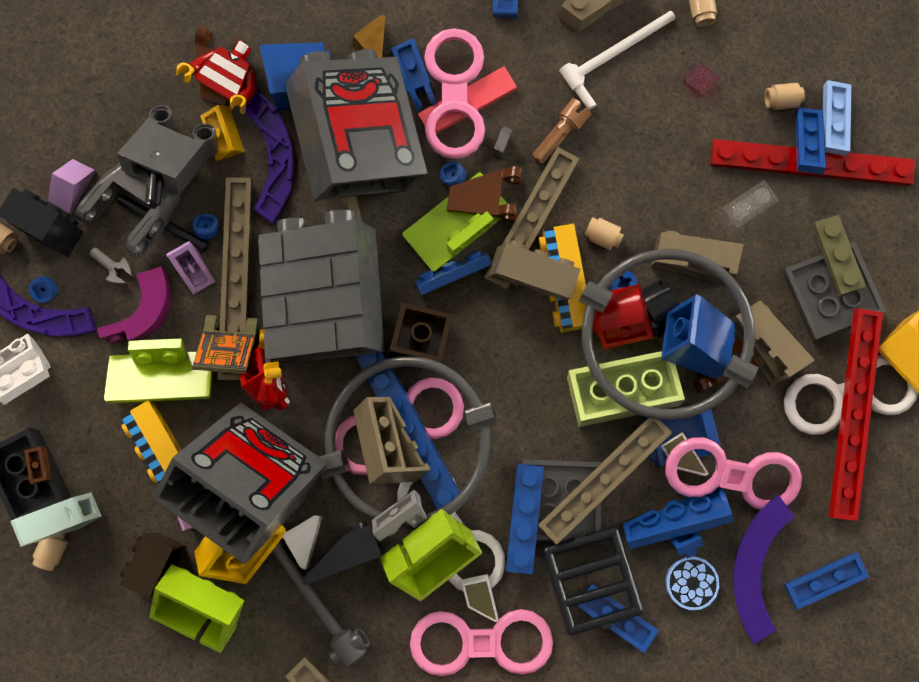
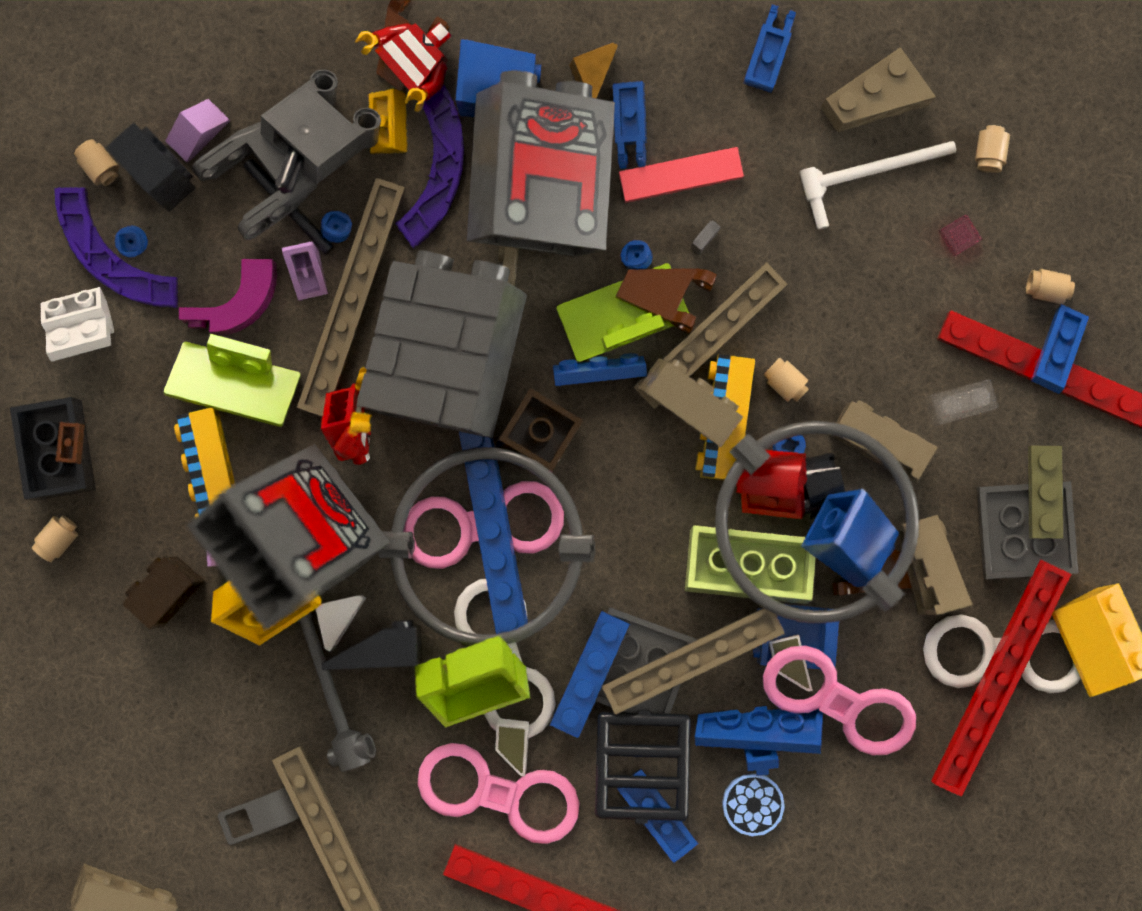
camera: 15 degrees right, 5 degrees up
light aqua slope [10,492,102,547] -> none
light grey bar [90,248,134,285] -> none
lime piece [149,564,244,653] -> none
flag [192,315,259,374] -> none
dark tan wedge [353,397,431,485] -> none
light grey hinge [372,490,427,541] -> none
bright pink bar [424,28,485,159] -> none
medium nougat piece [532,98,591,164] -> none
dark purple tile [733,495,795,645] -> none
blue plate [783,552,869,610] -> none
light blue plate [823,80,851,156] -> none

